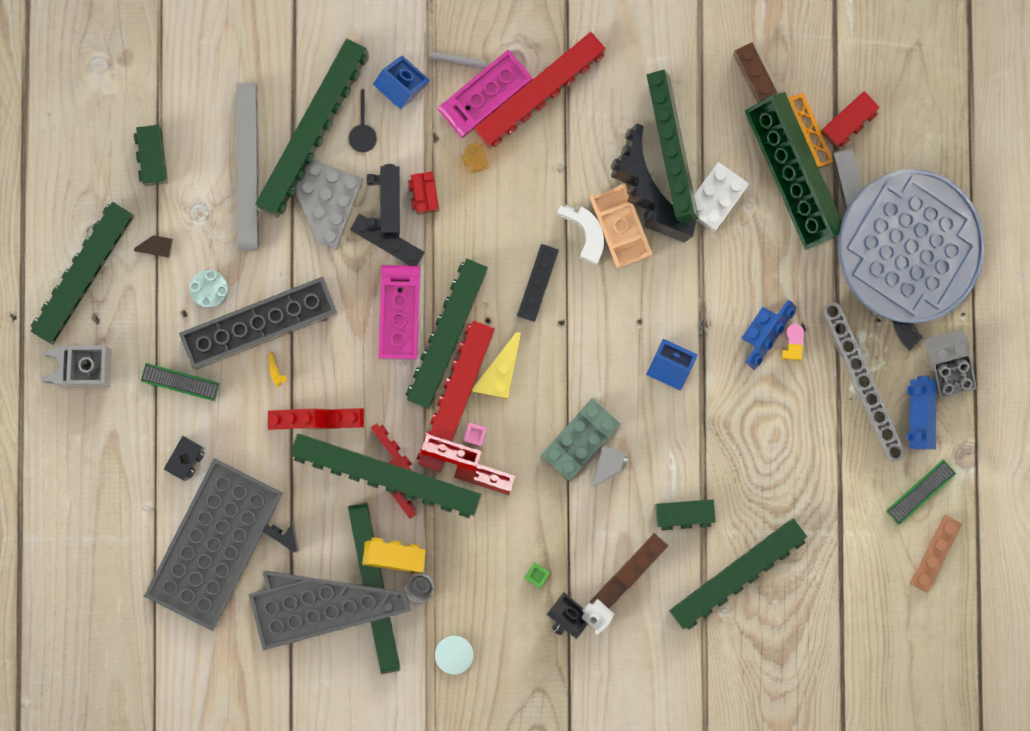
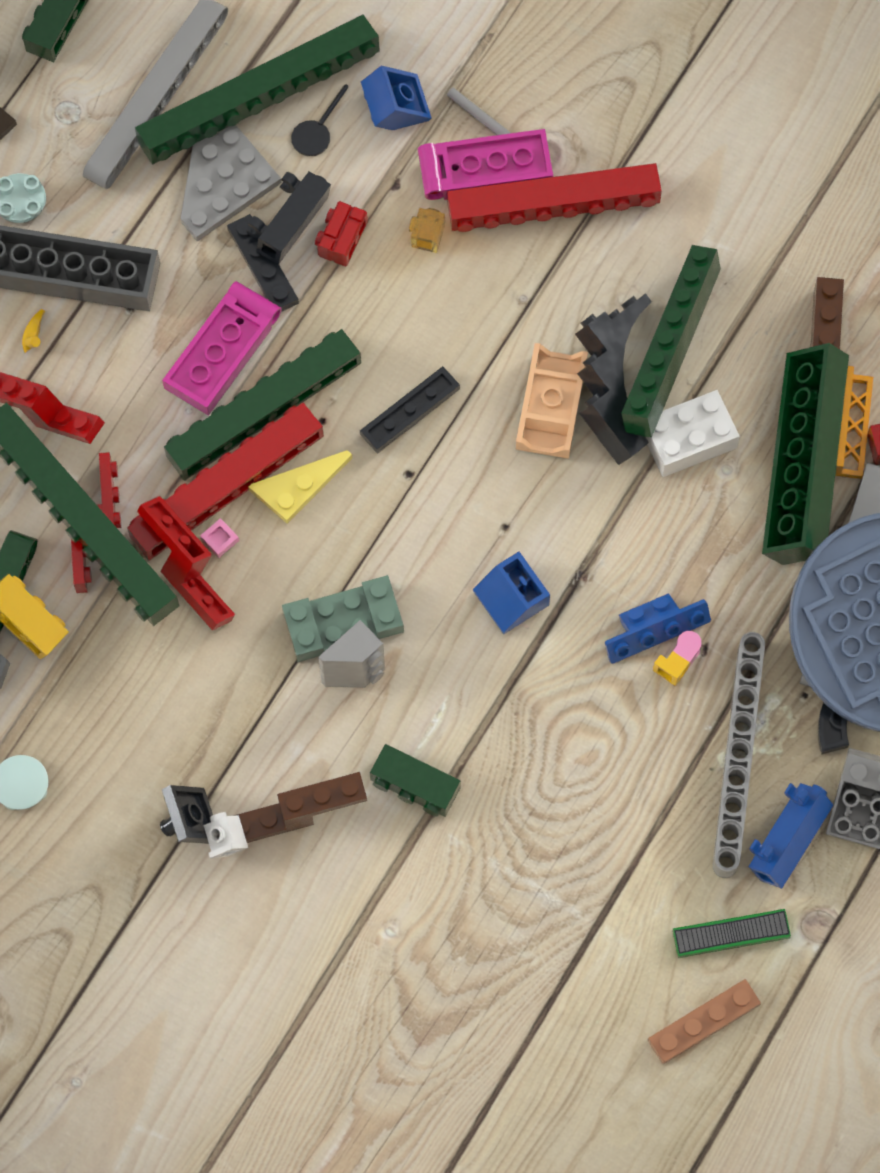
camera: 30 degrees right, 15 degrees down
light grey hair [404,573,435,604] -> none
bright green plate [524,562,550,588] -> none
white arch [557,205,604,266] -> none
dark green brick [669,518,807,630] -> none

